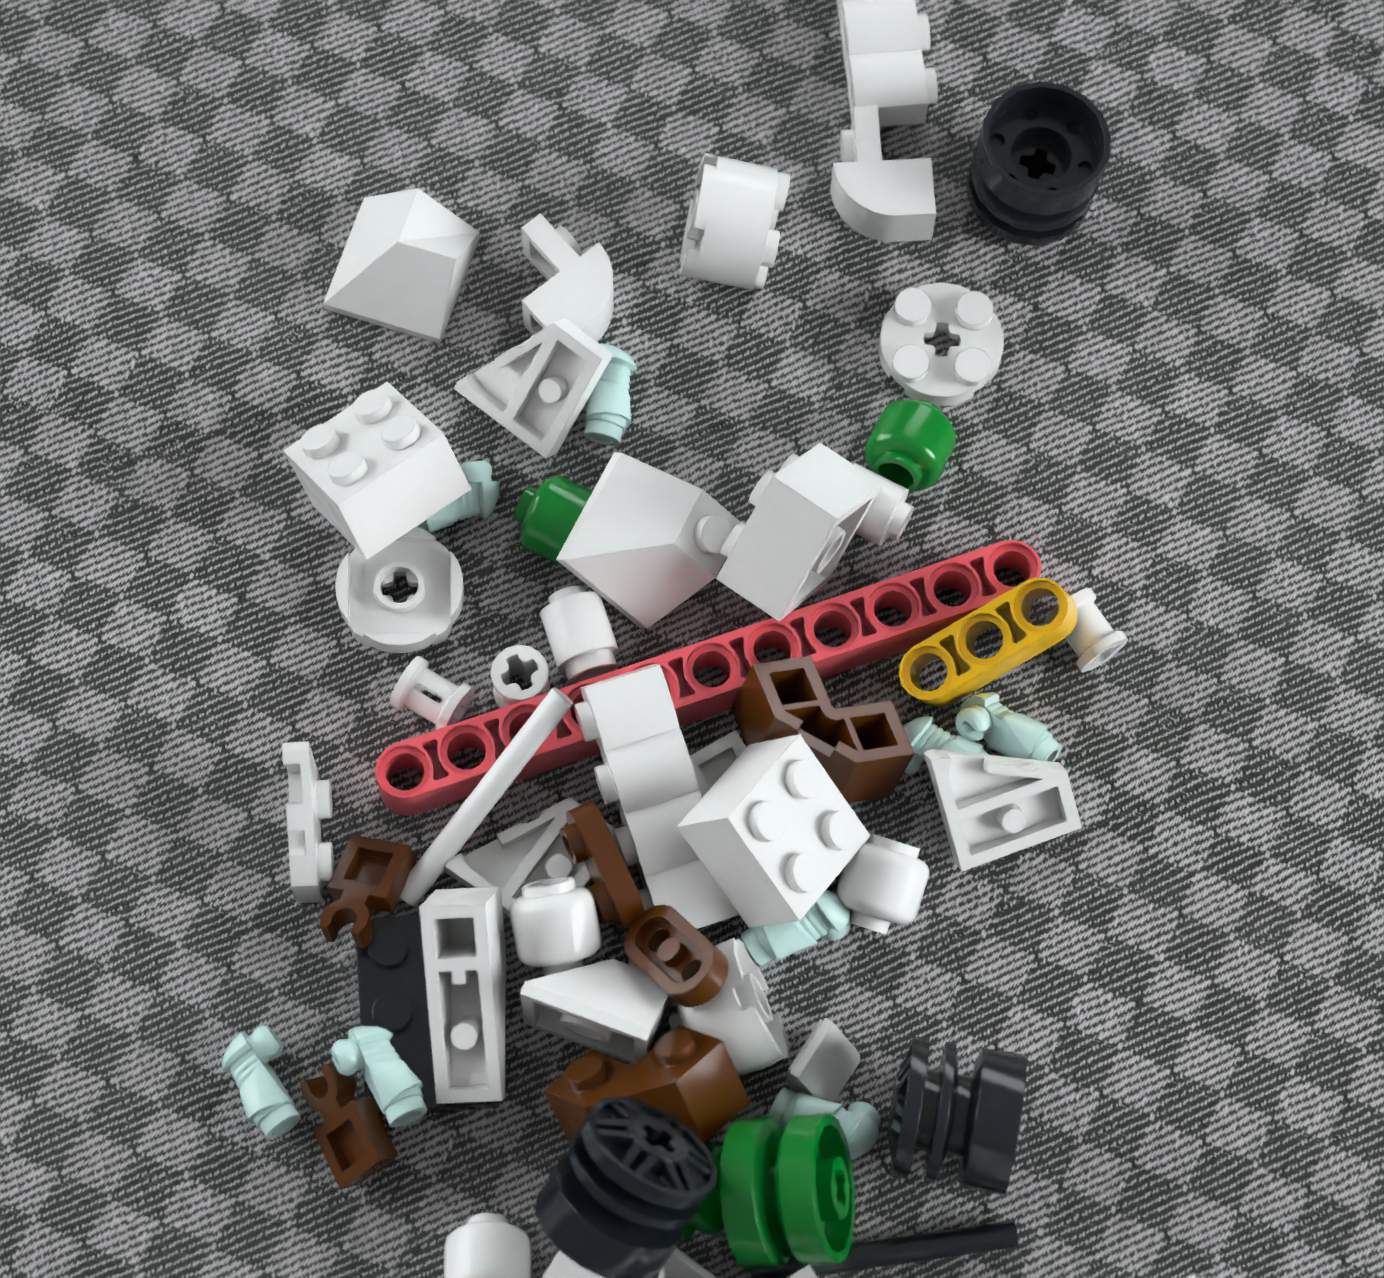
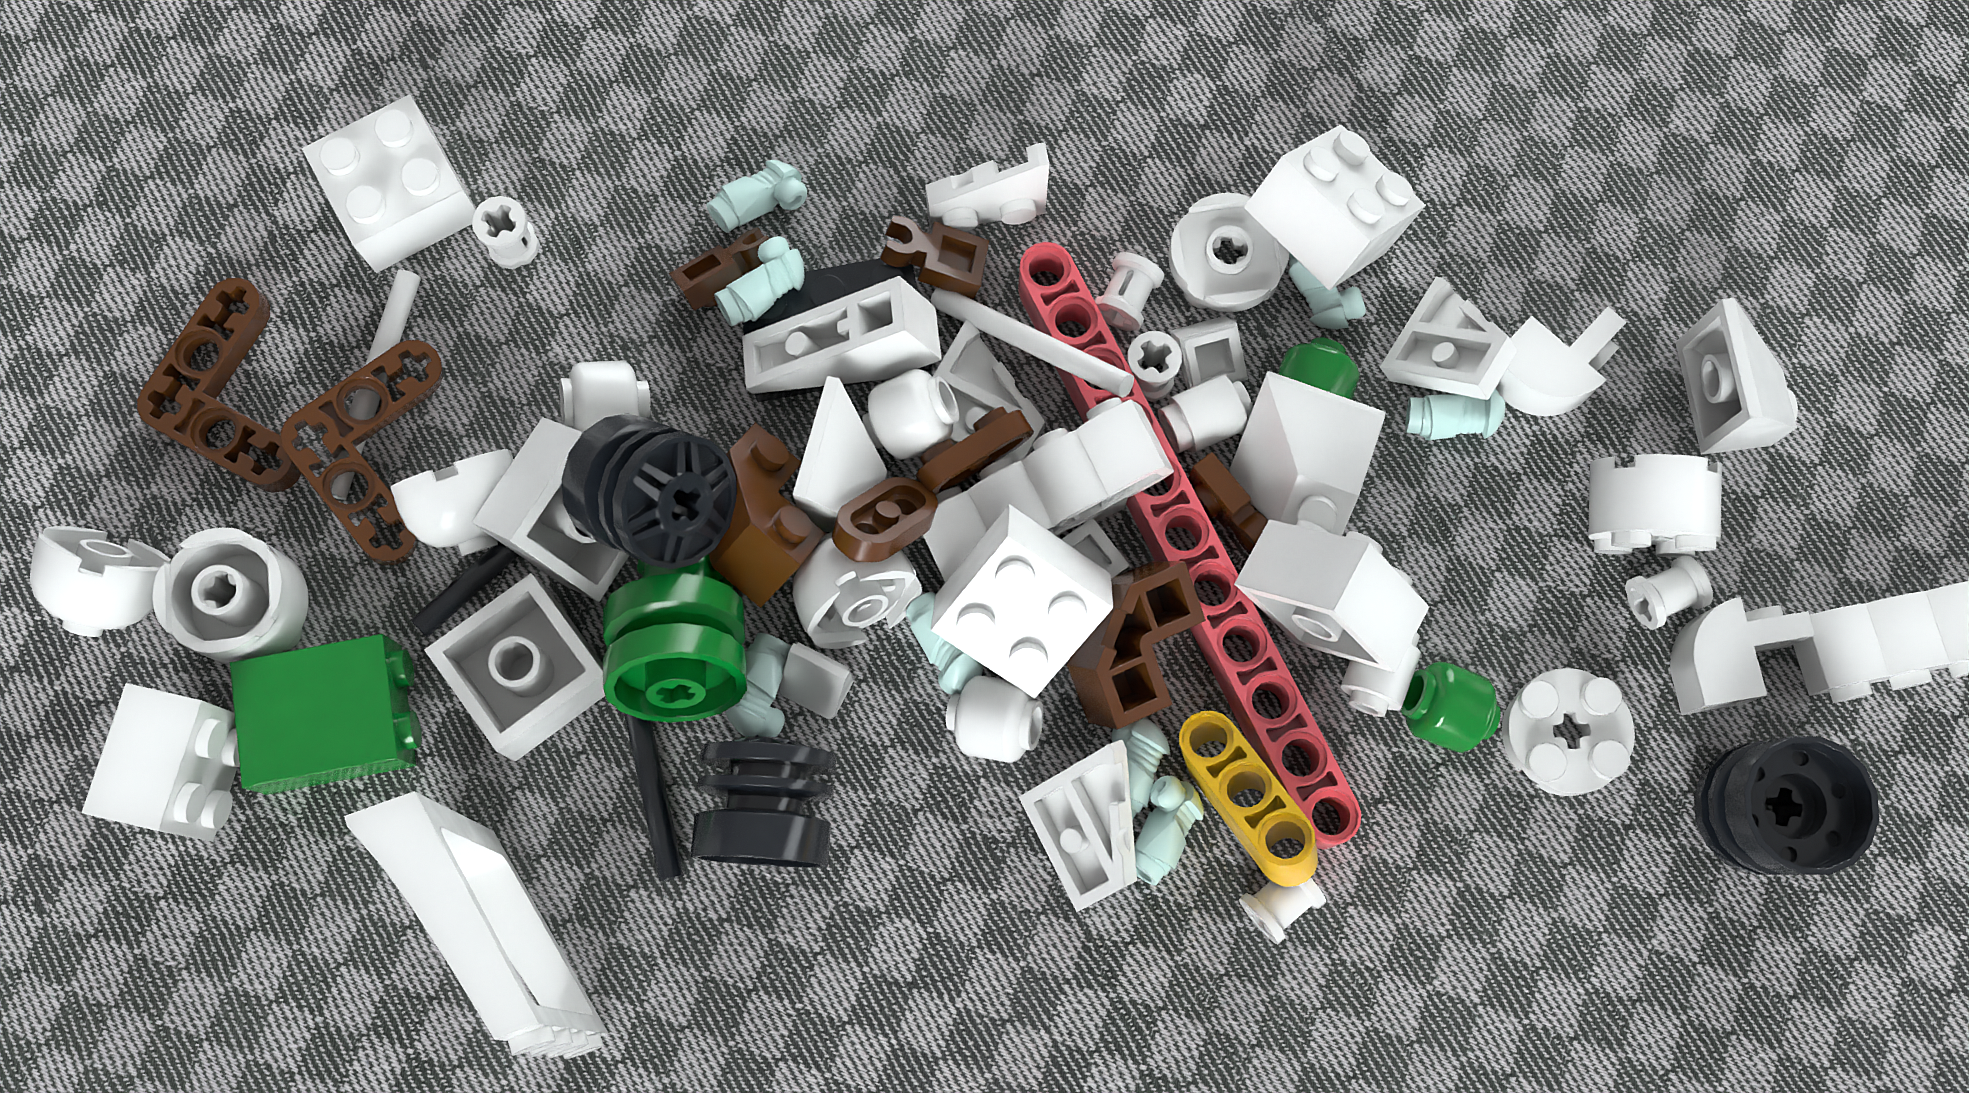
camera: 85 degrees right, 5 degrees up
white slope [323,188,480,344] -> none
none -> white slope [1170,316,1248,389]
none -> reddish brown plate [1188,452,1268,555]
none -> white bush [1625,555,1713,630]
none -> white slope [1675,298,1798,455]

